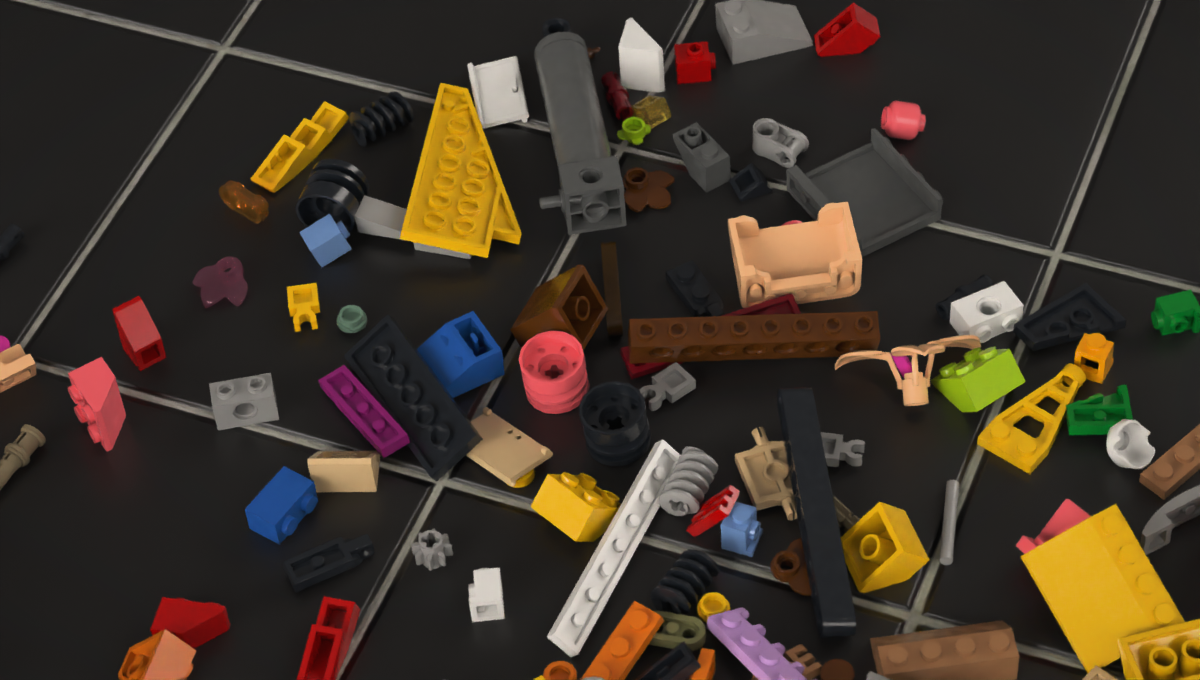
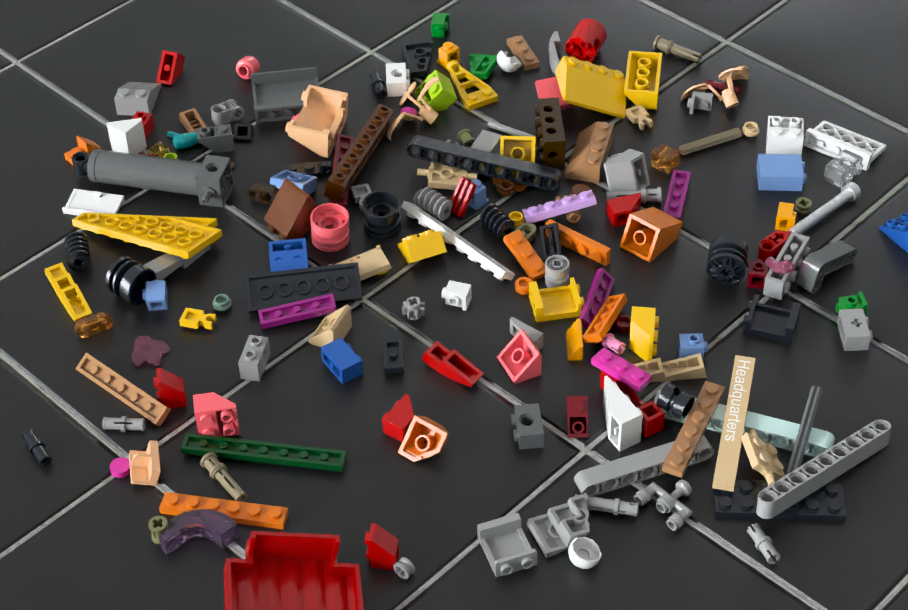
camera: 70 degrees left, 5 degrees down
none -> orange slope [64,136,103,165]
none -> plate [76,353,171,426]
none -> light grey pin [102,416,146,432]
none -> teal piece [167,131,199,150]
none -> medium nougat slope [179,108,207,132]
none -> dark green plate [181,433,347,472]
none -> medium blue plate [270,170,318,195]
none -> olive bush [457,129,476,148]
none -> light grey panel [470,130,501,153]
none -> dark brown brick [535,98,566,169]

